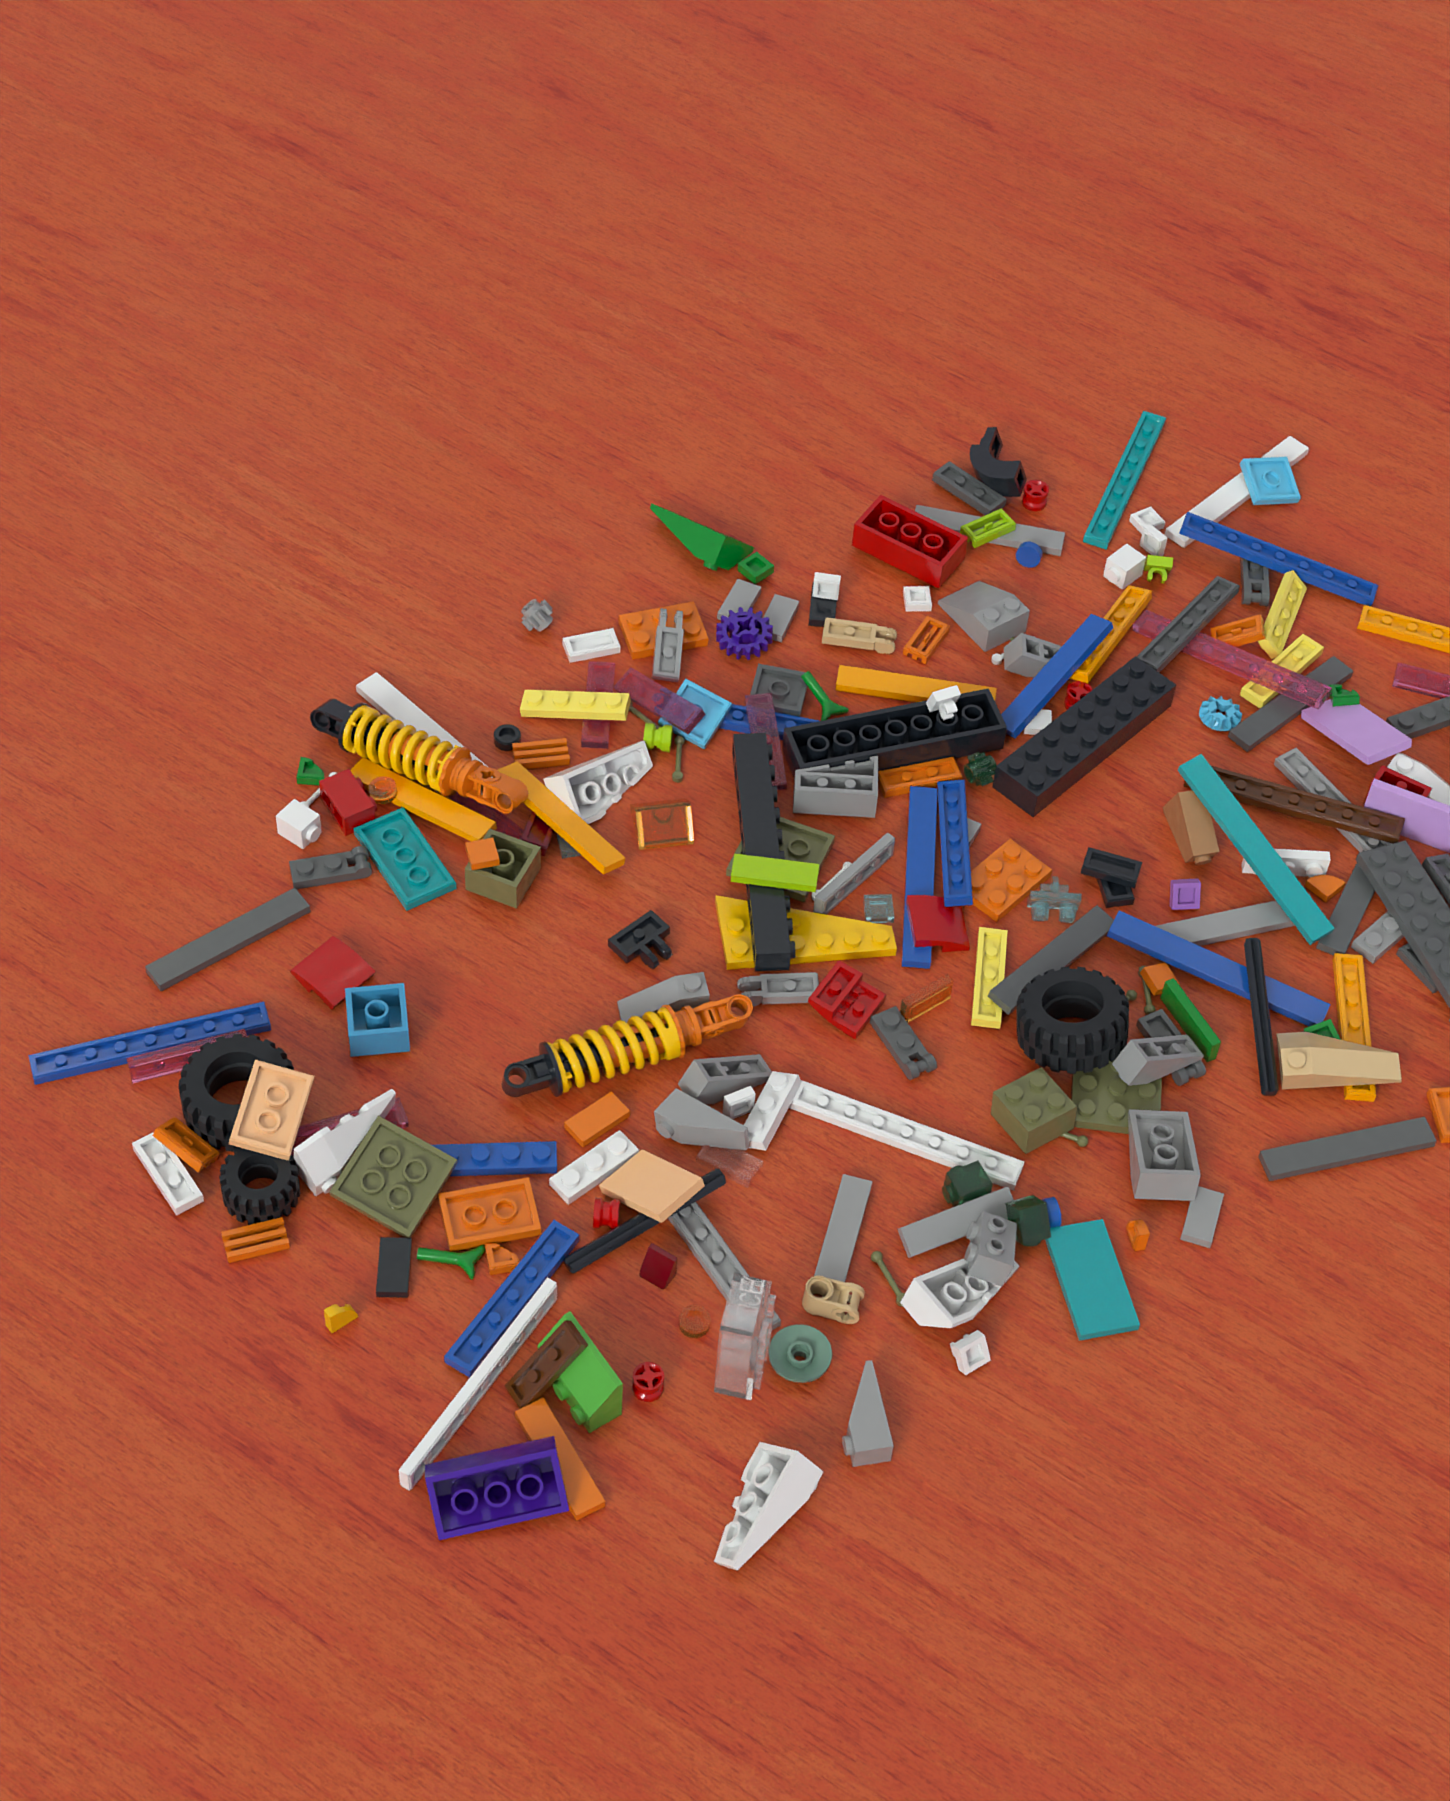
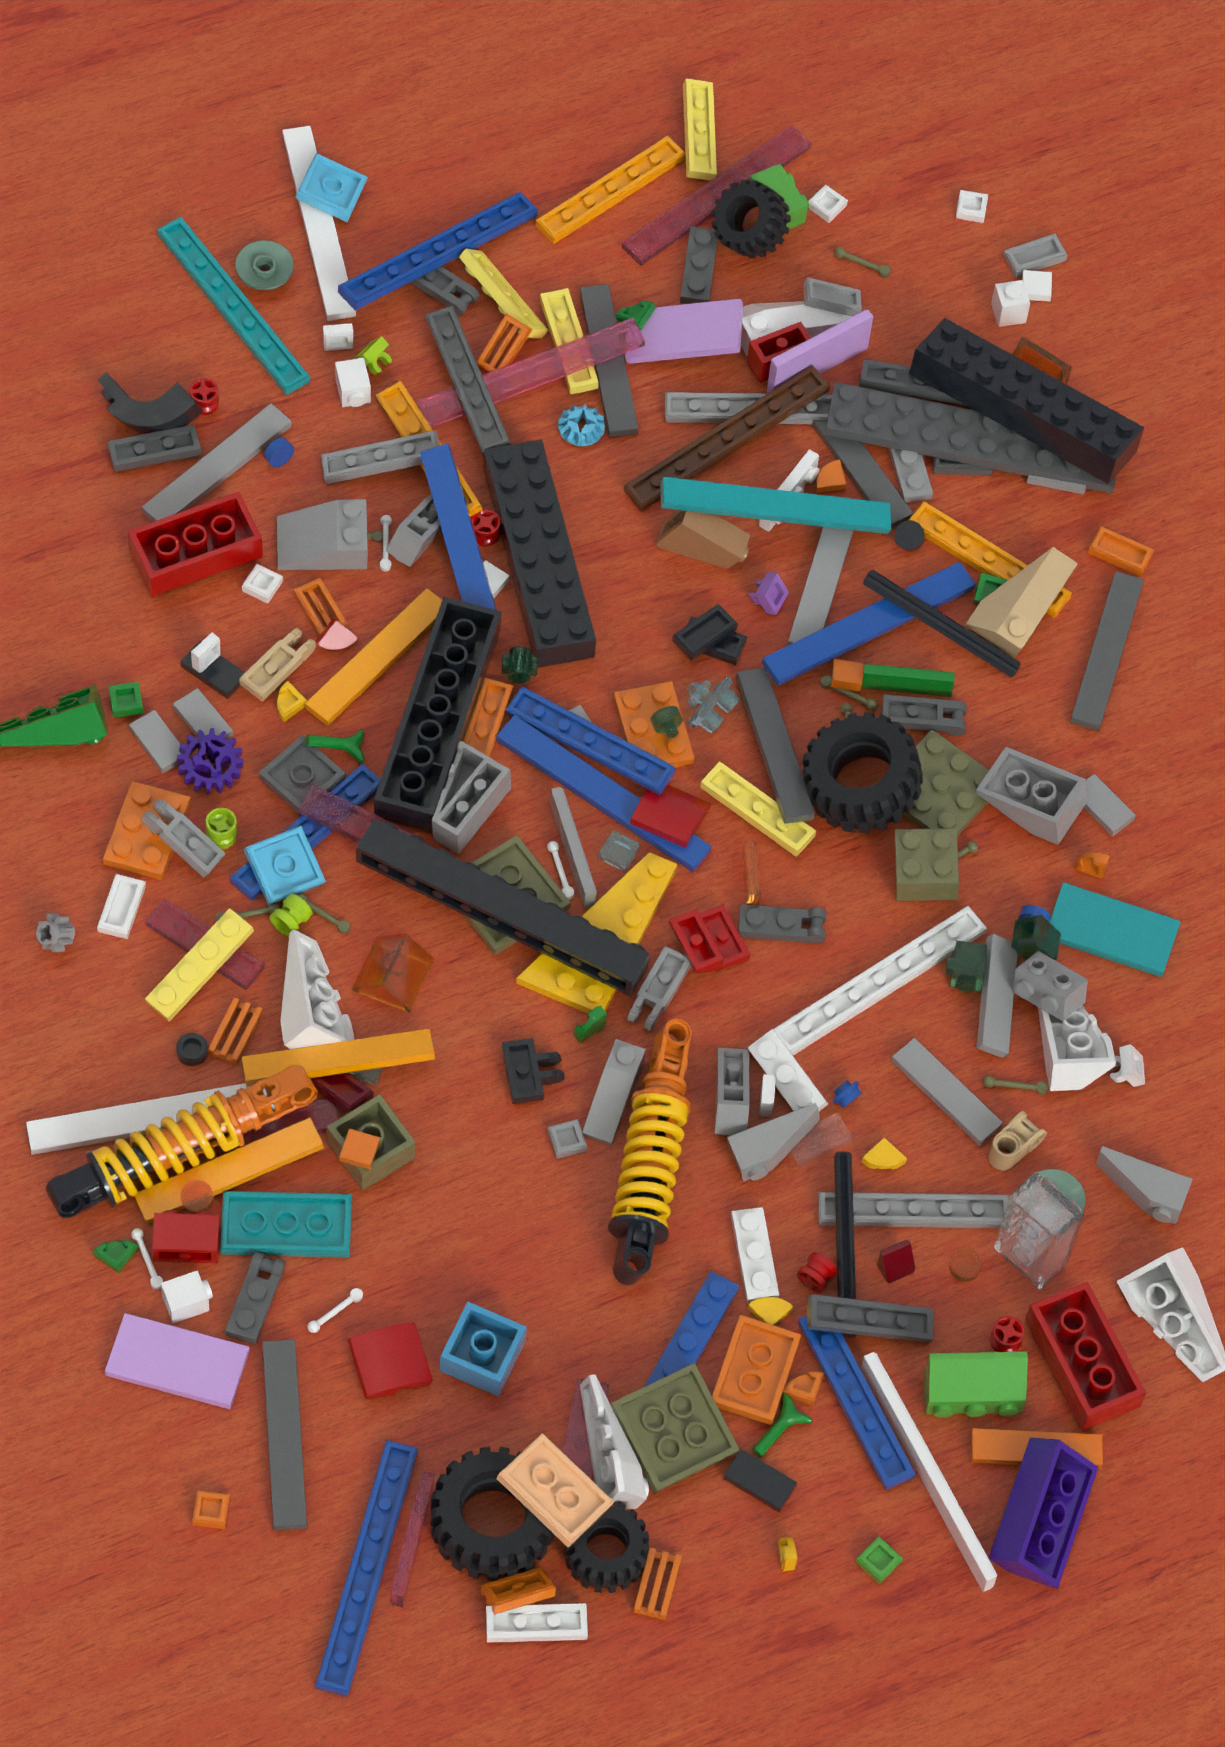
camera: 60 degrees left, 10 degrees up
reddish brown tile [505,1320,588,1409] -> none
orange tile [564,1091,630,1148] -> none
light nougat tile [599,1149,705,1223] -> none
clear pink tile [614,667,706,734] -> none
lime tile [731,853,819,892] -> none
white tile [926,685,961,720] -> none
lime tile [960,508,1016,548] -> none
light grey slope [1112,1035,1204,1086] -> none
white tile [1129,506,1165,534] -> none
none -> lavender tile [105,1313,250,1410]
none -> orange tile [192,1490,230,1529]
none -> lime wheel [206,808,237,849]
none -> sand green dish [235,240,294,290]
none -> yellow tile [277,681,307,722]
none -> white hinge [307,1288,363,1333]
none -> tile [315,618,358,650]
none -> light grey tile [321,430,439,485]
none -> light grey tile [547,1119,587,1159]
none -> green tile [573,1005,607,1043]
none -> clear green tile [650,706,683,738]
none -> yellow tile [747,1297,794,1326]
none -> dark grey plate [807,1294,933,1343]
none -> blue plate [832,1080,862,1108]
none -> bright green tile [856,1536,903,1584]
none -> yellow tile [862,1138,907,1170]
none -> black tile [895,520,925,551]
none -> red brick [1025,1281,1146,1431]

